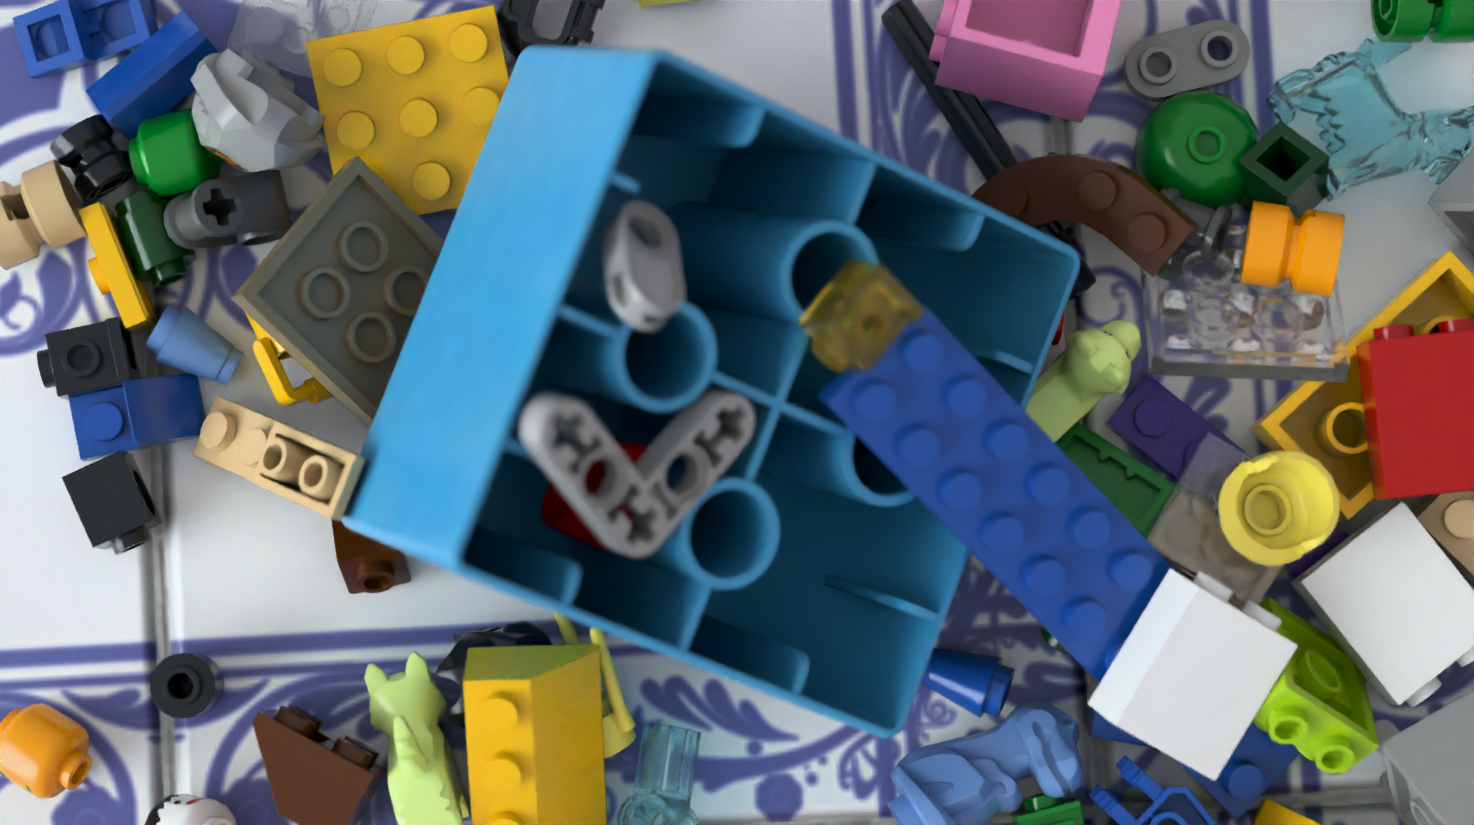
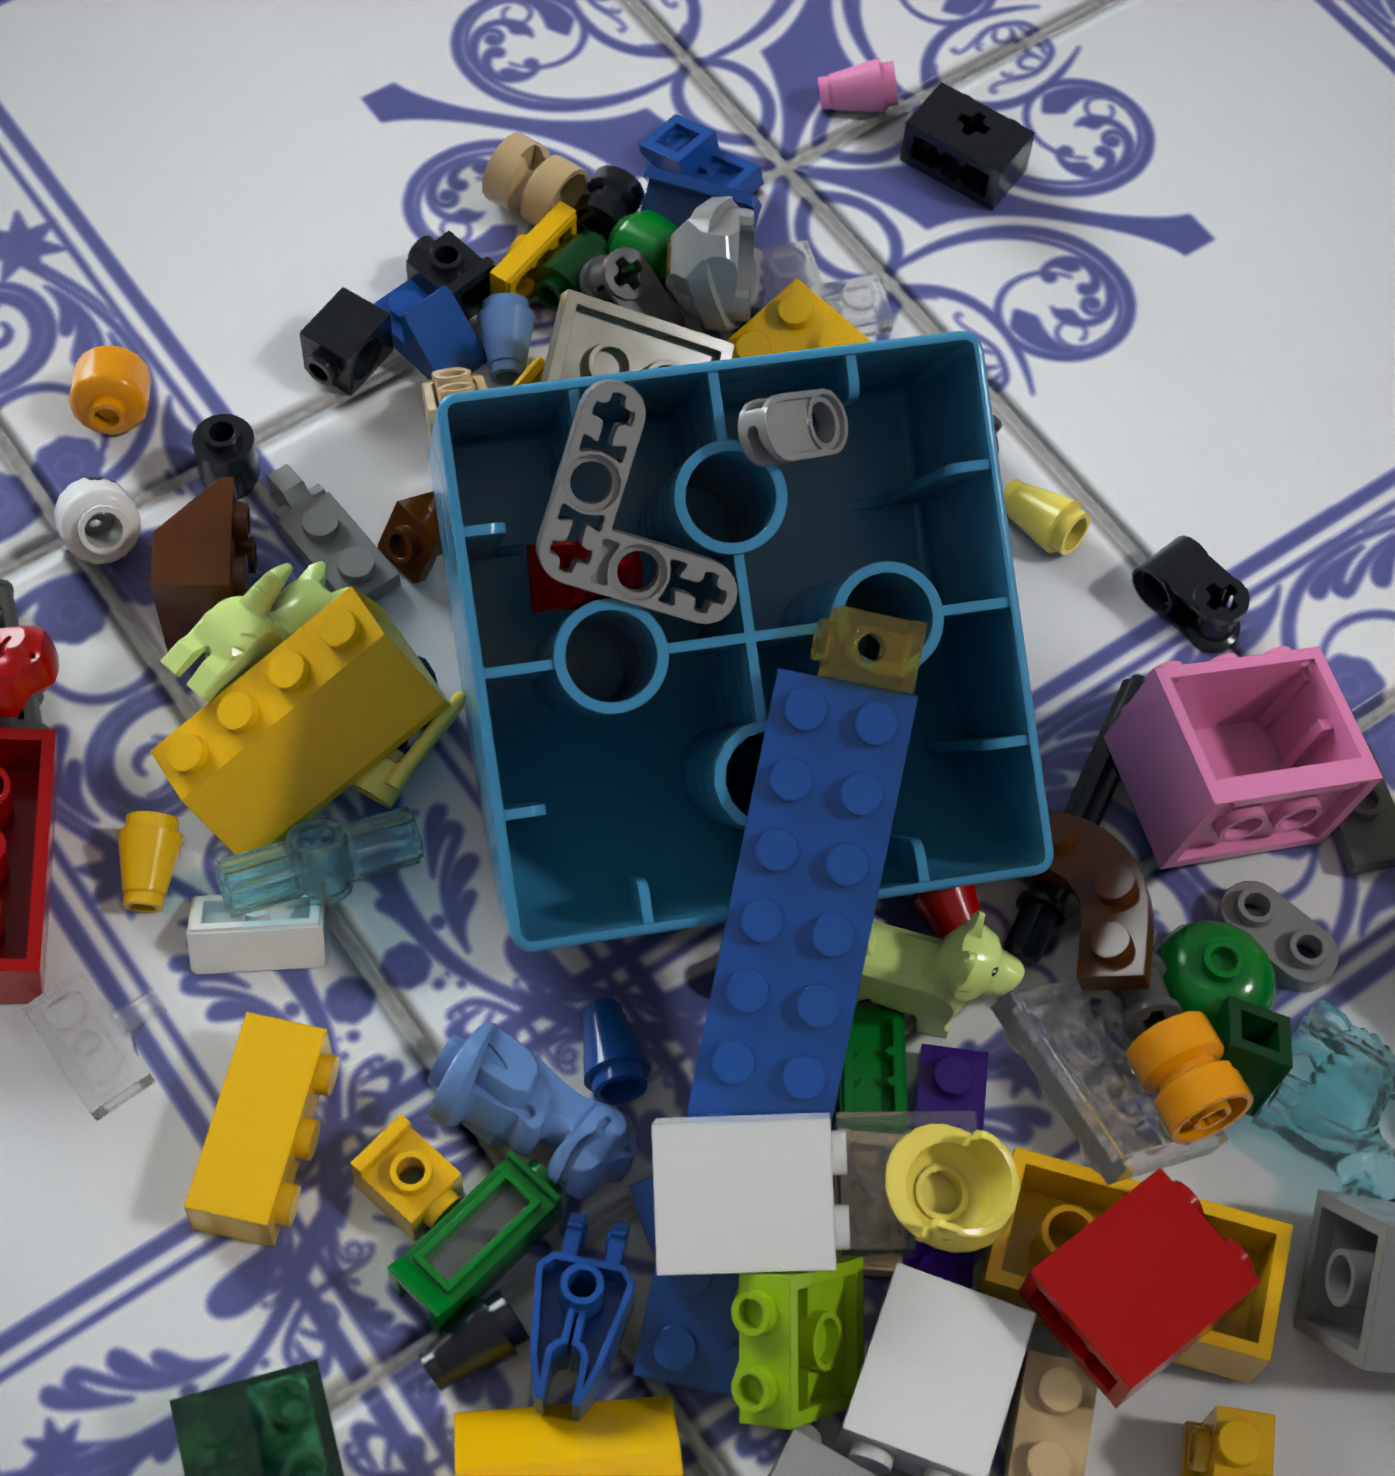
camera: 55 degrees right, 25 degrees down
none -> light grey hinge [267,464,401,602]

